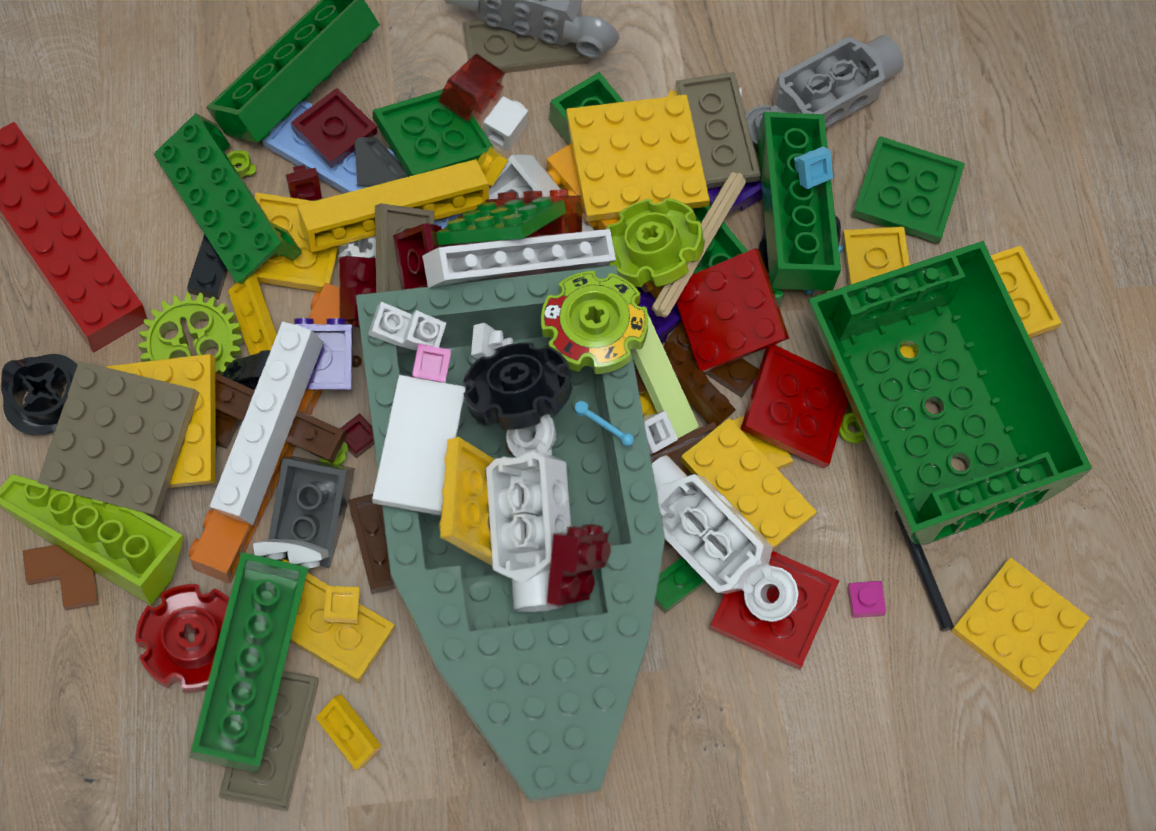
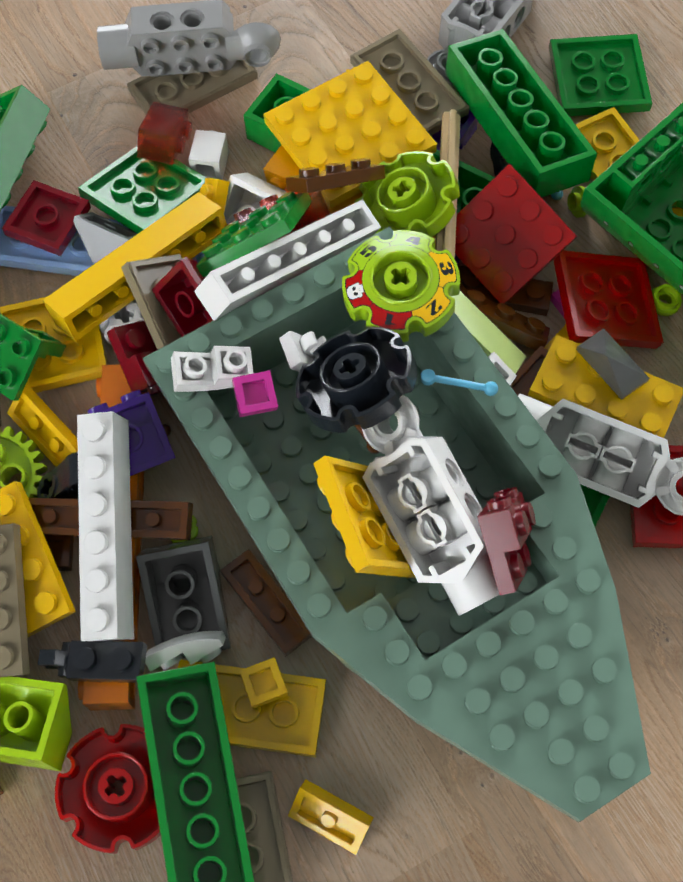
camera: 15 degrees left, 0 degrees up
dark red tile [285,165,322,201] -> none
dark red tile [340,413,374,459] -> none
white tile [372,375,466,515] -> none
medium azure tile [794,146,833,189] -> none
none -> black hinge [38,640,147,683]
none -> reddish brown plate [286,158,385,193]
none -> dark grey slope [576,329,650,400]

